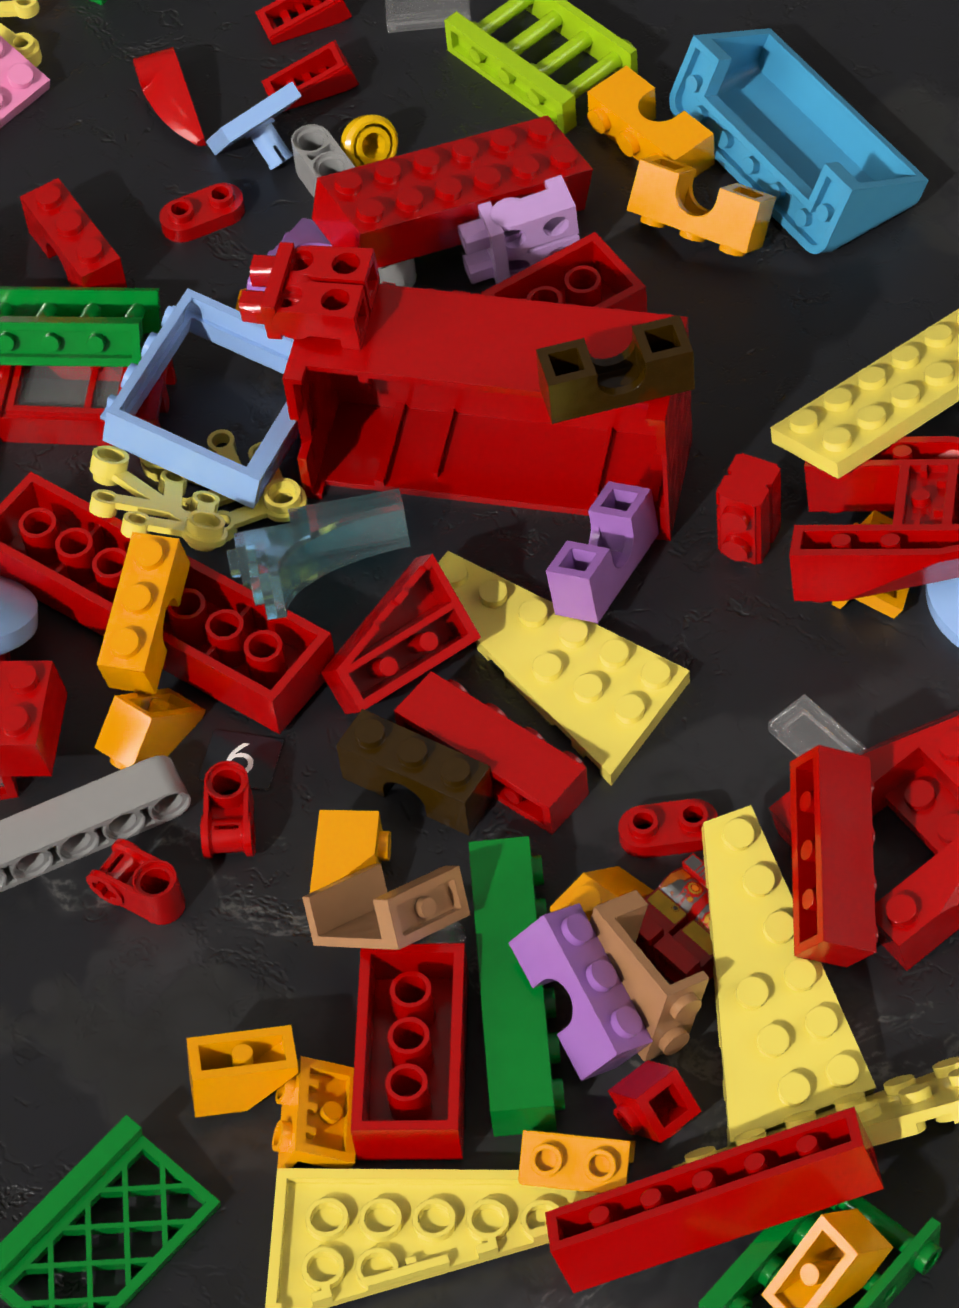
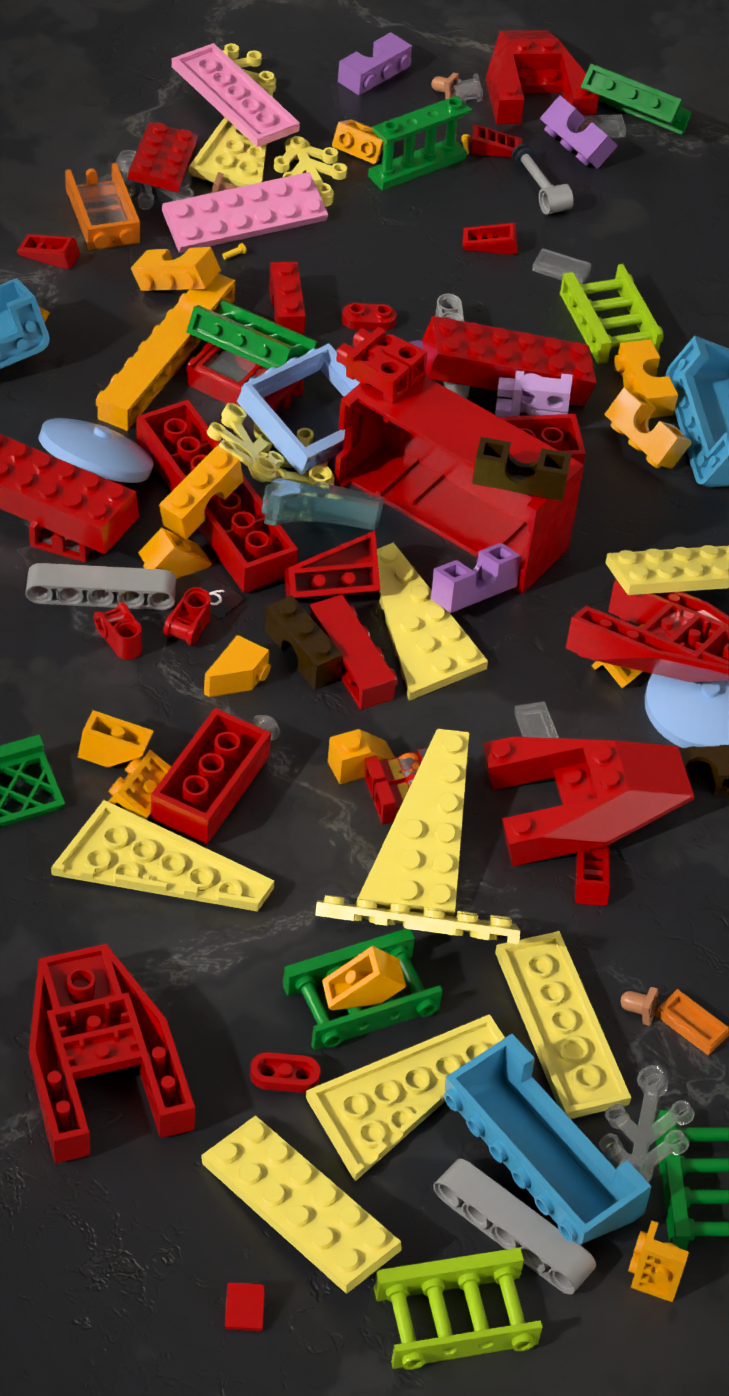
camera: 15 degrees right, 5 degrees down
red piece [132,47,206,146] -> none
light blue tile [206,82,302,170] -> none
red slope [261,40,360,112] -> none
medium nougat panel [302,864,470,950] -> none
yellow brick [340,114,398,167] -> none
green brick [468,836,565,1137] -> none
medium lavender arch [508,903,653,1081] -> none
light orange bracket [518,1130,636,1193] -> none
red brick [545,1107,884,1293] -> none
medium nougat panel [590,890,709,1062] -> none
red brick [608,1060,702,1143] -> none
red plate [618,799,718,858] -> none
red brick [716,453,781,565] -> none
red brick [790,745,878,968] -> none

